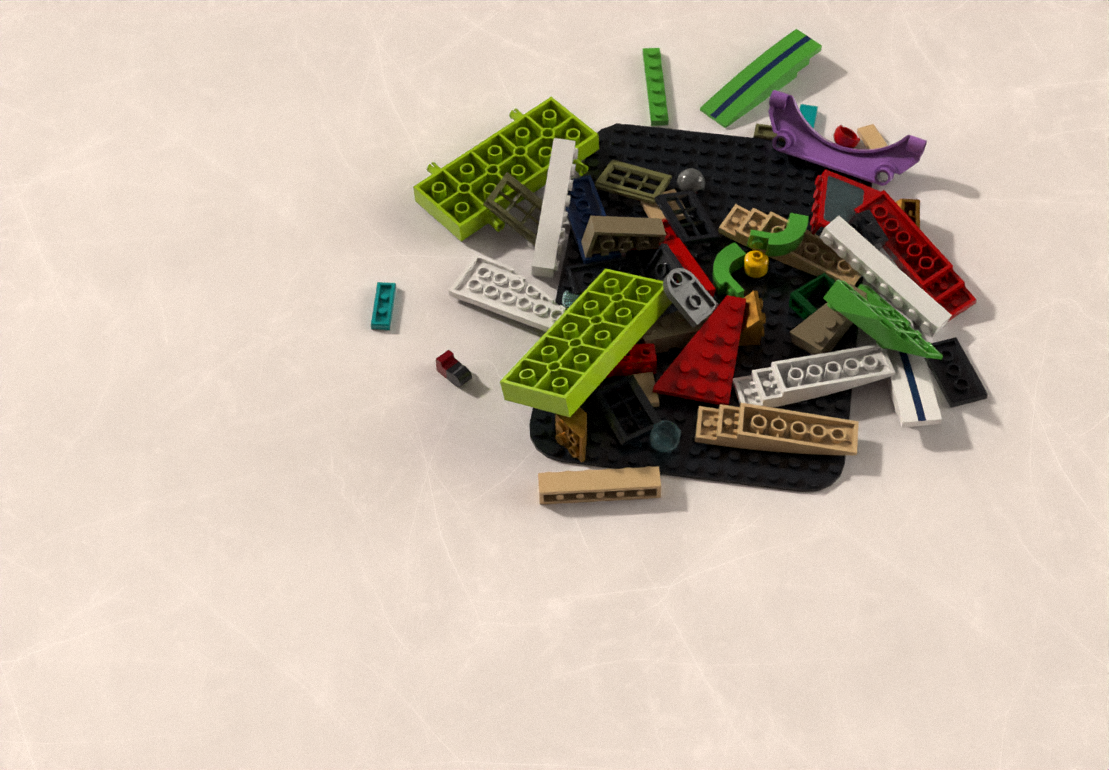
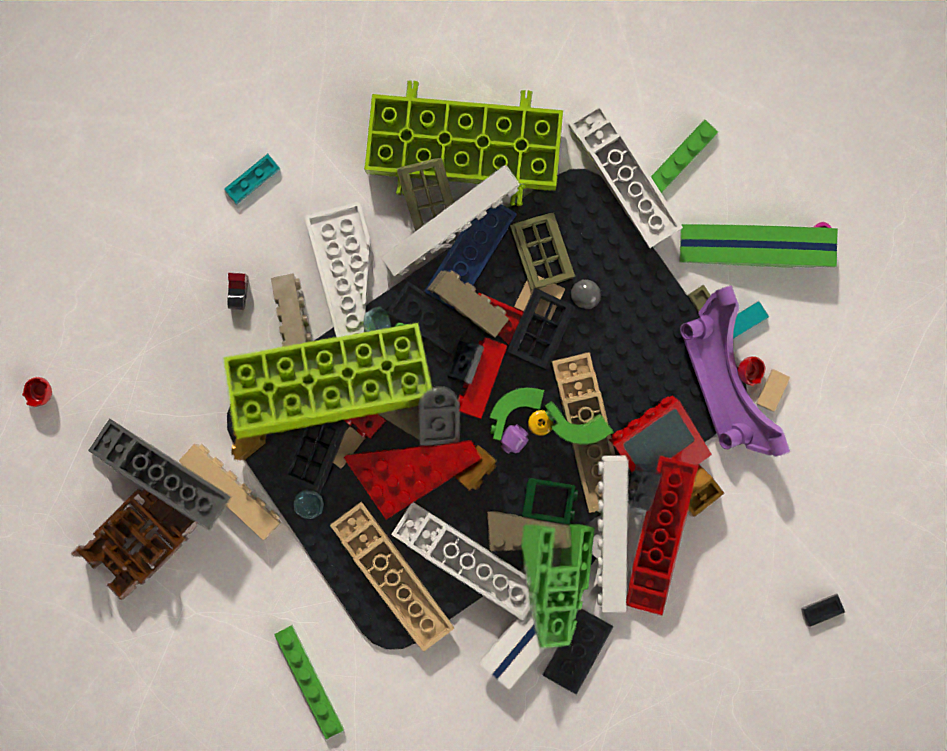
camera: 40 degrees right, 35 degrees up
none -> red hair [22,377,52,407]
none -> reddish brown piece [71,489,198,600]
none -> dark grey slope [88,418,231,530]
none -> dark tan wedge [271,273,313,347]
none -> bright green plate [274,625,344,739]
none -> medium lavender head [500,424,528,453]
none -> white slope [568,103,683,248]
none -> black tile [801,594,845,627]

